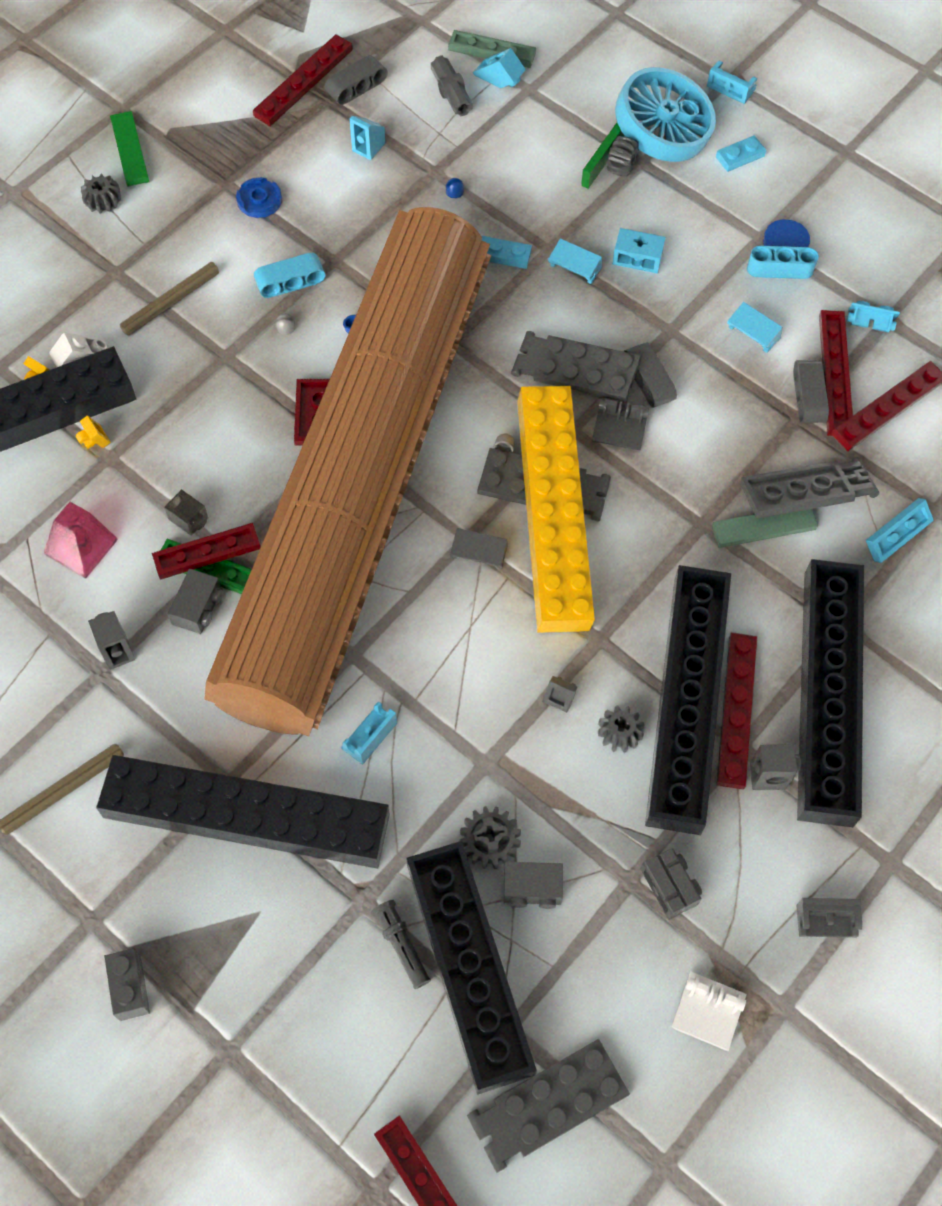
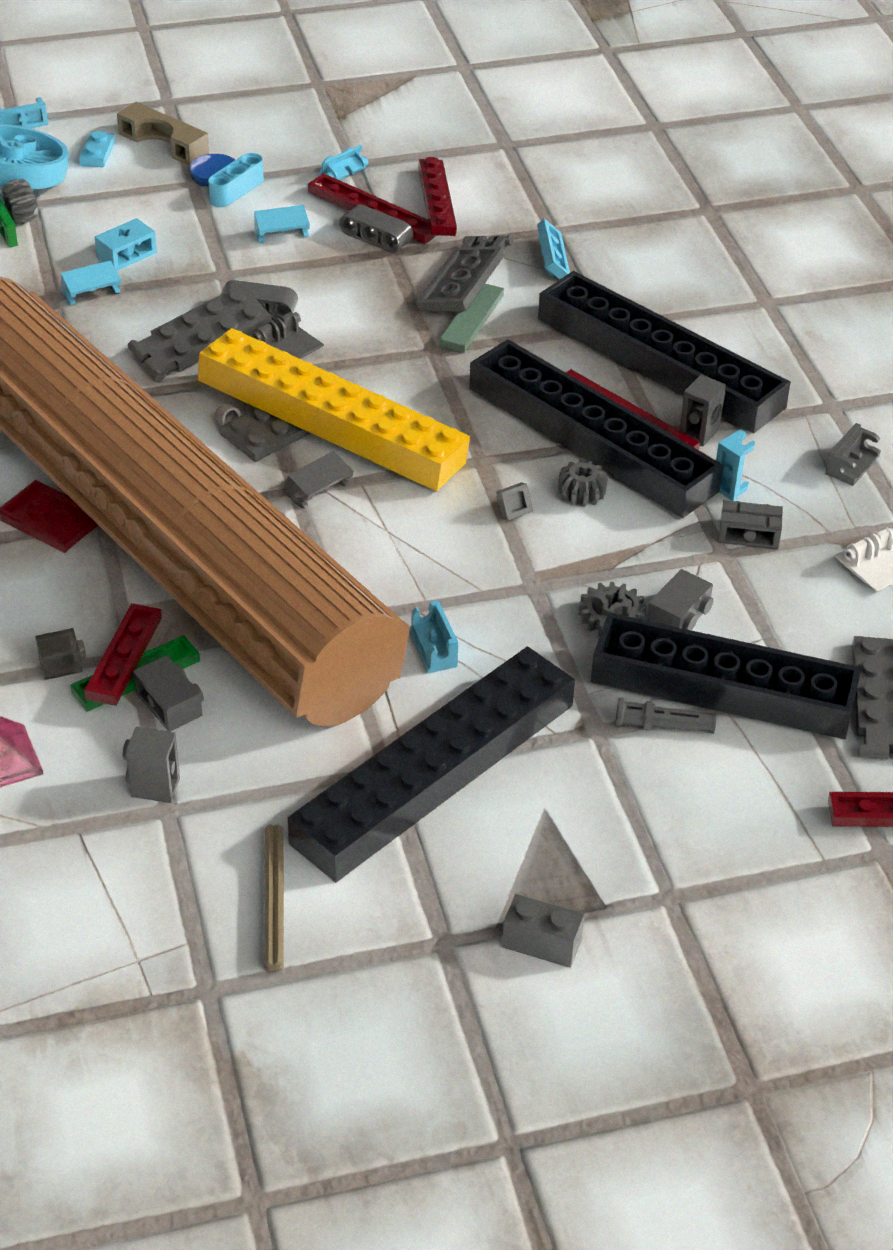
camera: 55 degrees left, 20 degrees down
none -> dark tan arch [117,102,209,166]
none -> medium azure hinge [716,429,755,501]

